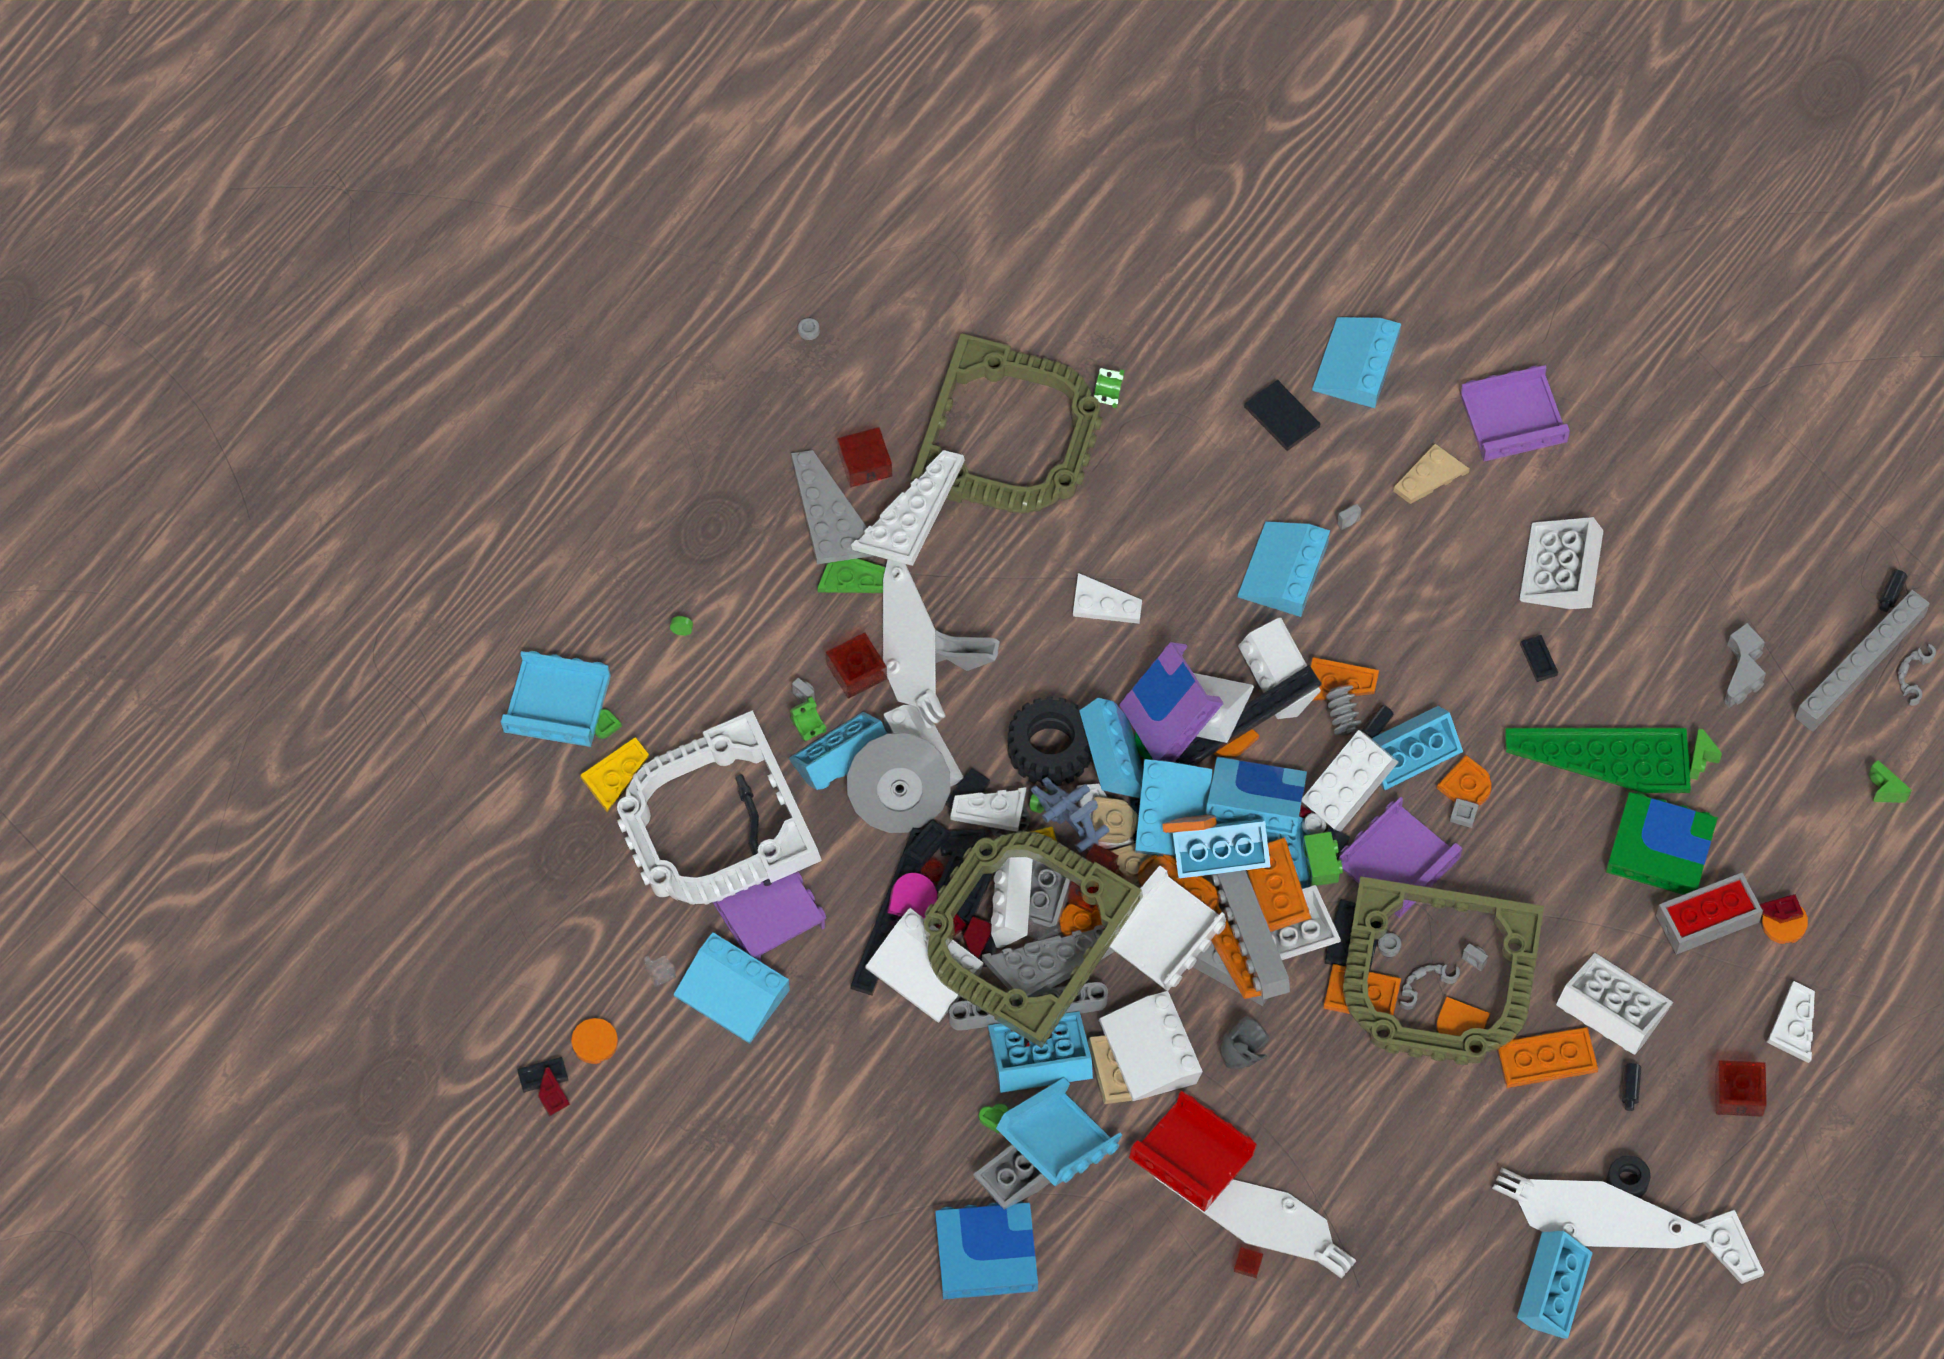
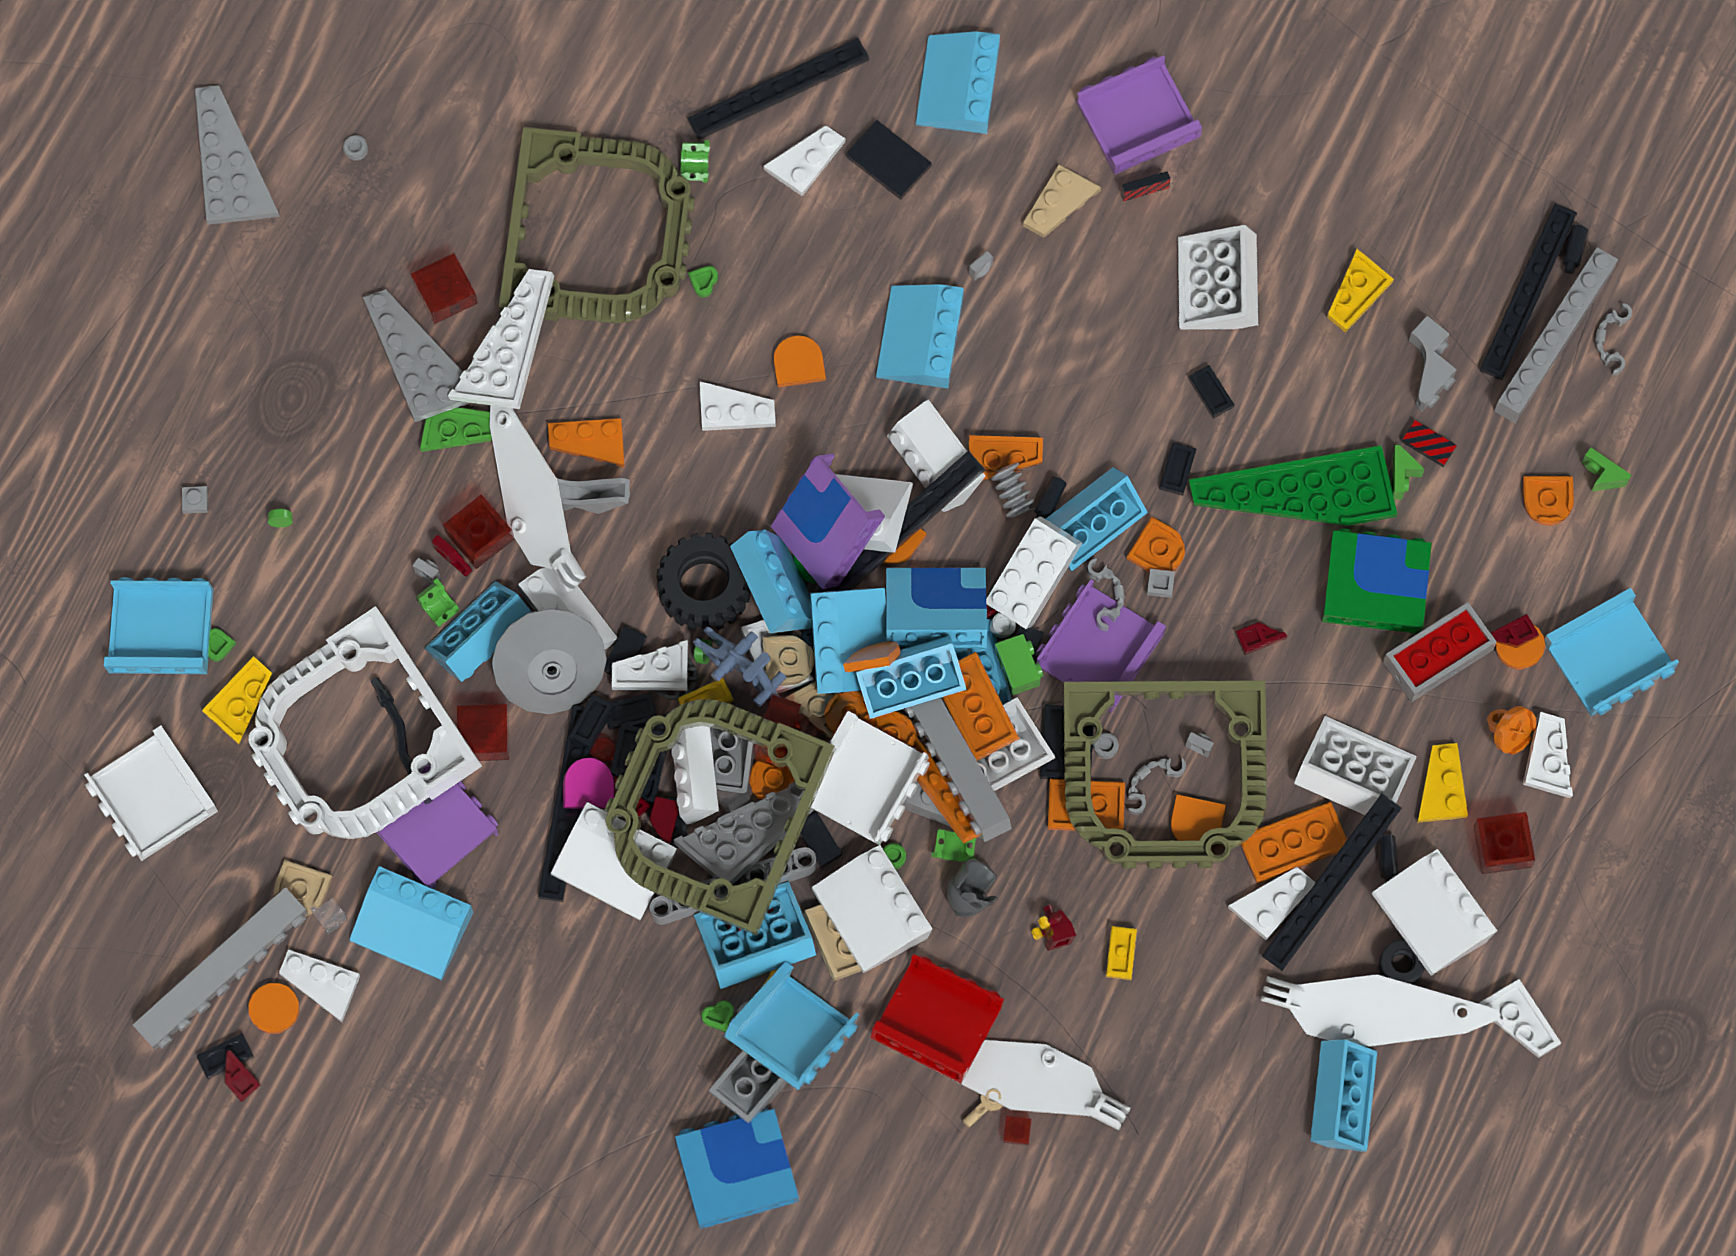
camera: 10 degrees left, 10 degrees up
none -> white panel [85,726,218,861]
none -> light grey brick [133,887,308,1050]
none -> light grey plate [182,486,208,514]
none -> light grey wing [195,86,280,225]
none -> tan tile [274,860,333,916]
none -> white wing [279,950,360,1022]
none -> dark red tile [432,534,473,577]
none -> clear red brick [457,704,510,761]
none -> orange wing [548,418,625,468]
none -> black tile [687,38,869,141]
none -> bright green tile [688,266,718,298]
none -> white wing [763,126,845,196]
none -> orange tile [774,336,826,388]
none -> black tile [800,812,842,868]
none -> bright green tile [883,843,906,870]
none -> bright green piece [931,829,976,862]
none -> tan plate [962,1089,1003,1128]
none -> dark red piece [1031,905,1077,951]
none -> light grey piece [1087,558,1125,631]
none -> yellow plate [1106,926,1137,980]
none -> black tile [1121,171,1170,202]
none -> black tile [1160,442,1197,496]
none -> white wing [1228,867,1315,941]
none -> dark red tile [1235,622,1287,655]
none -> black tile [1262,793,1402,971]
none -> yellow wing [1327,249,1394,333]
none -> white slope [1371,849,1497,975]
none -> tile [1402,420,1457,468]
none -> yellow wing [1417,743,1468,823]
none -> black tile [1480,203,1577,380]
none -> orange tile [1487,706,1536,755]
none -> orange tile [1523,476,1574,526]
none -> medium azure panel [1544,588,1679,716]

